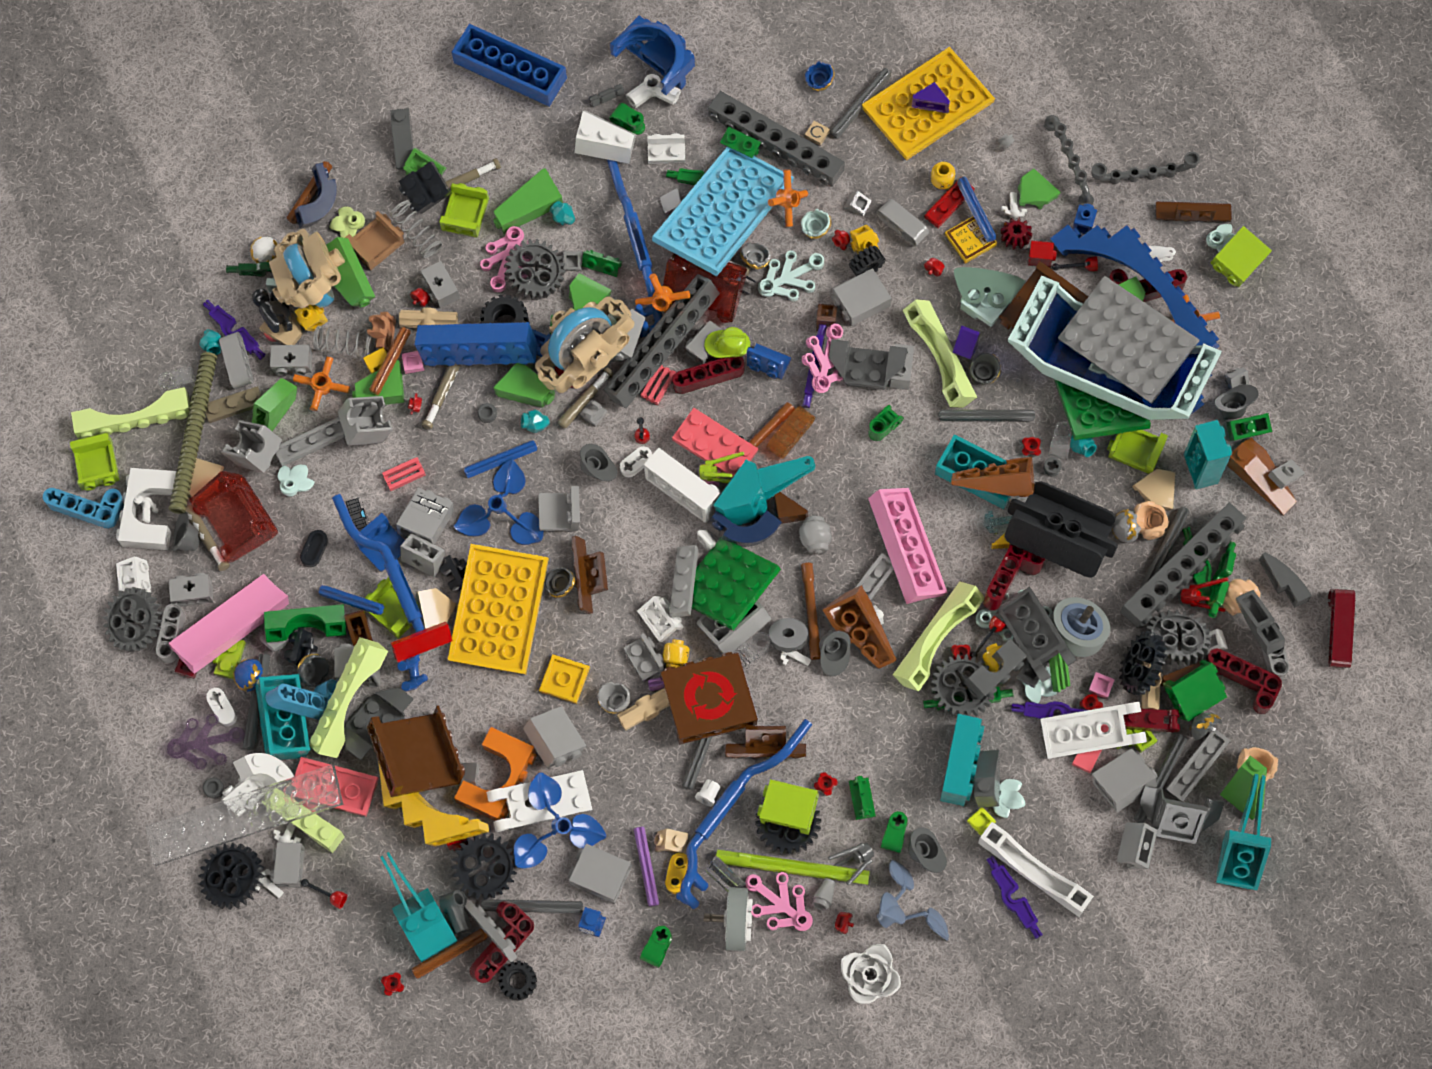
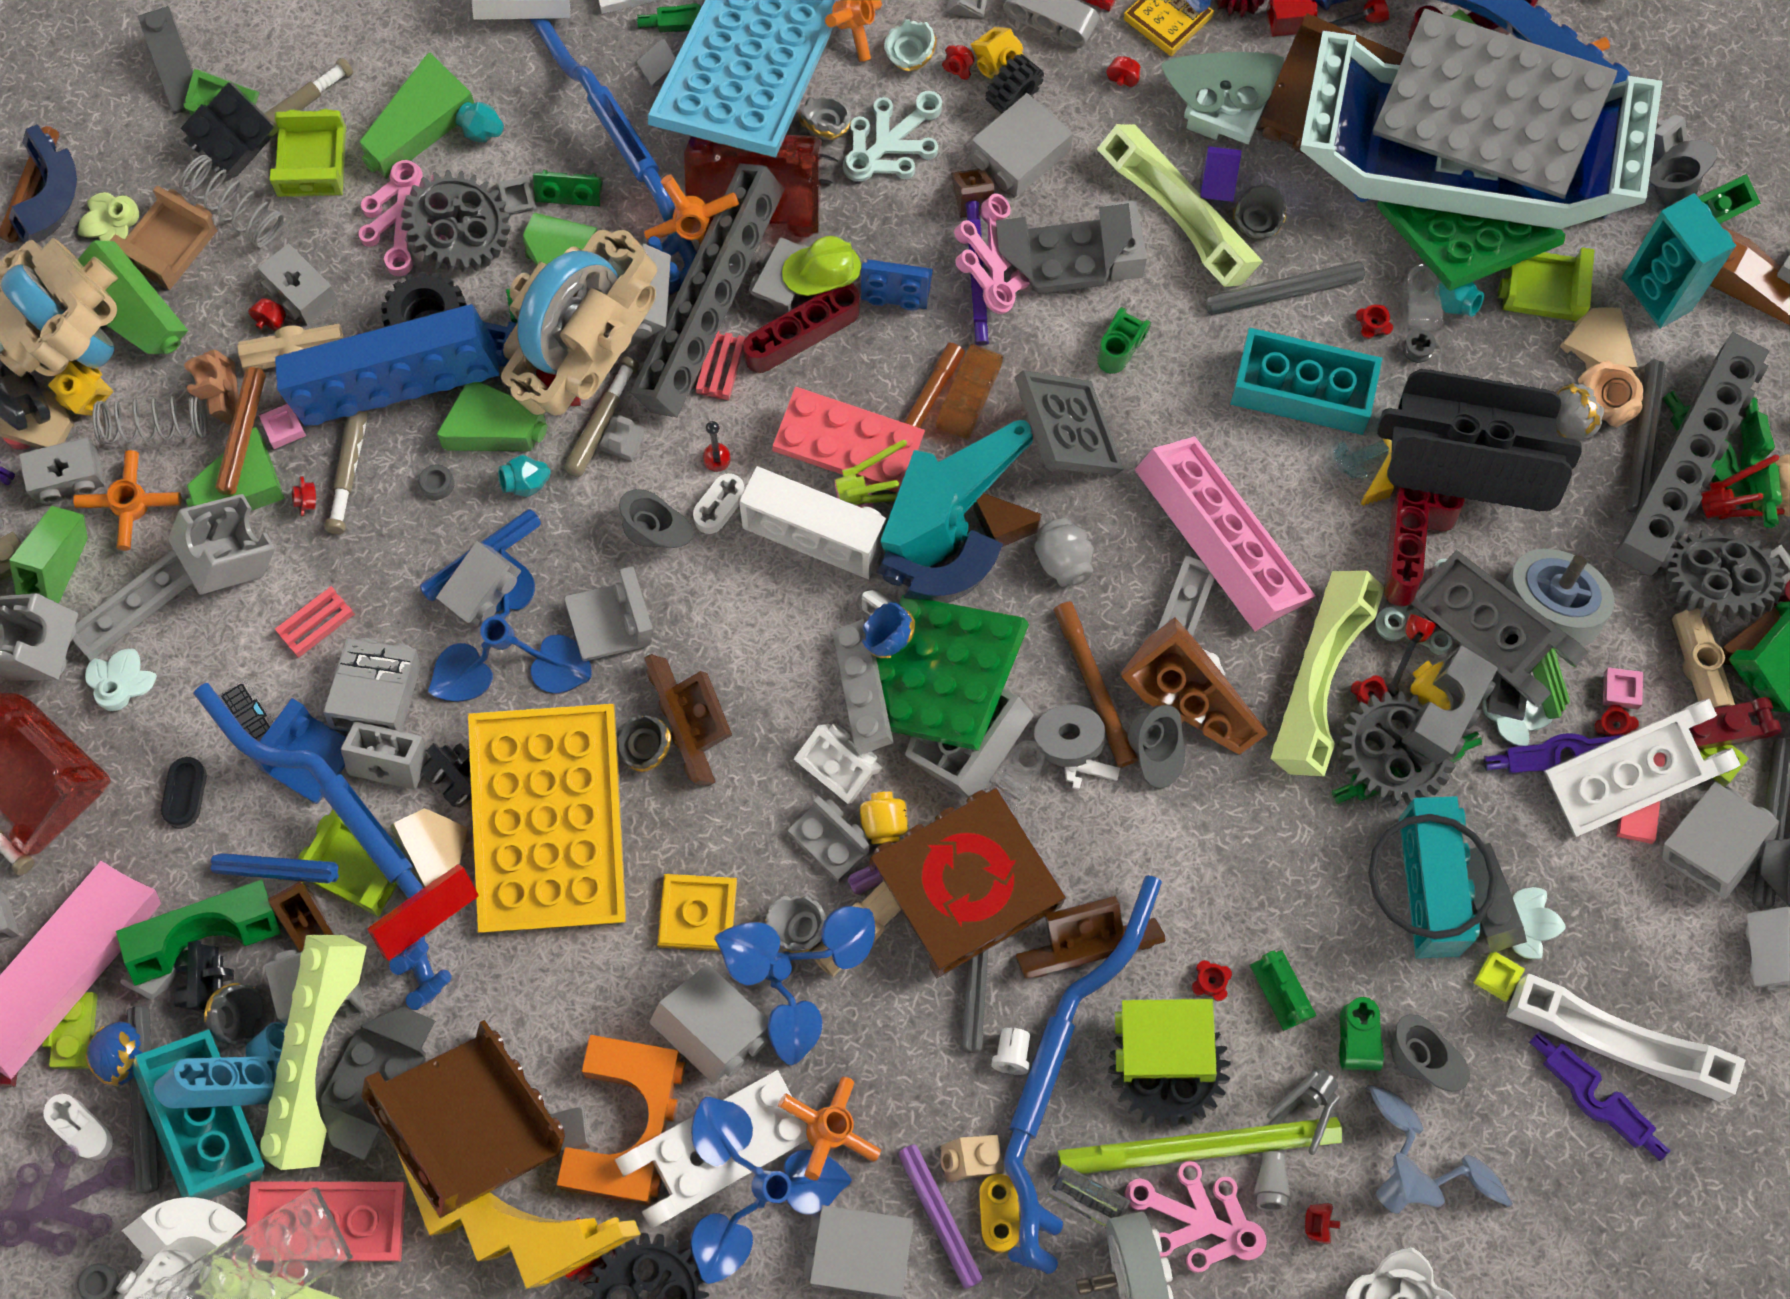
camera: 20 degrees left, 0 degrees up
yellow brick [363,347,387,374] -> none
dark orange wedge [951,457,1034,497] -> none
black gear [1119,631,1167,696] -> none
none -> light grey brick [436,541,521,627]
none -> blue plant [714,906,875,1066]
none -> orange bar [778,1077,881,1180]
none -> blue hair [862,602,915,658]
none -> dark grey plate [1014,370,1124,476]
none -> black piece [1368,814,1497,939]

